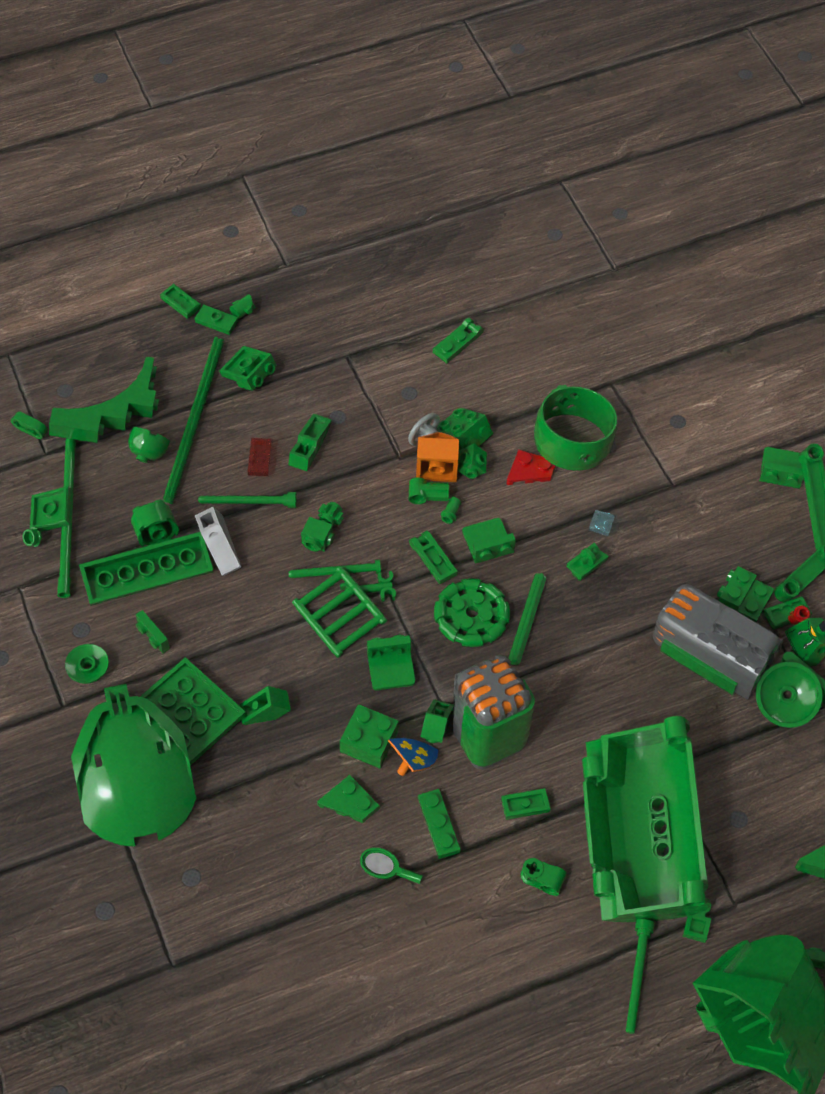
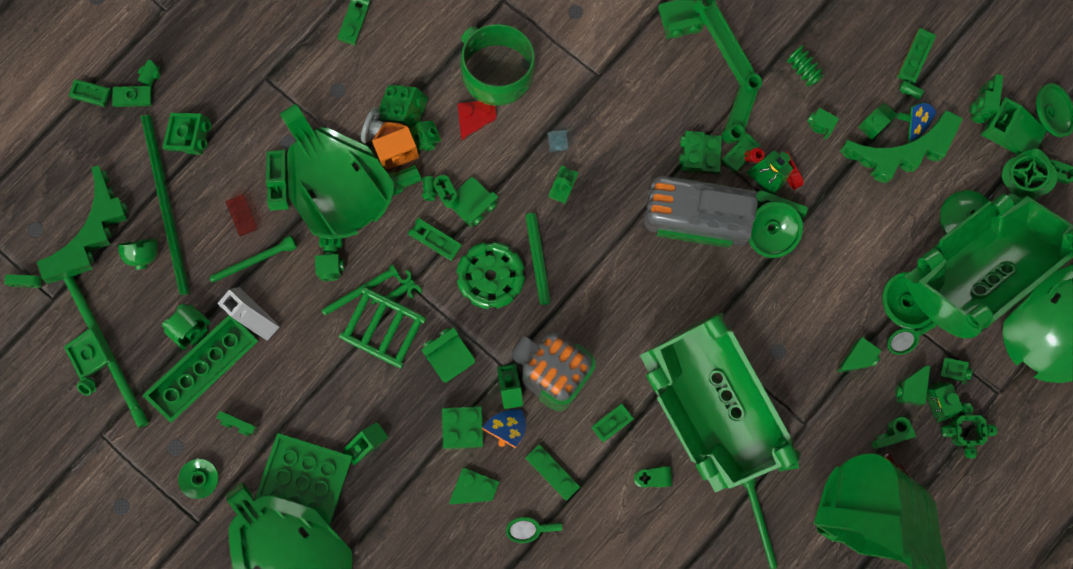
camera: 30 degrees left, 20 degrees up
none -> green windscreen [279,103,394,239]
none -> green beam [433,175,460,208]

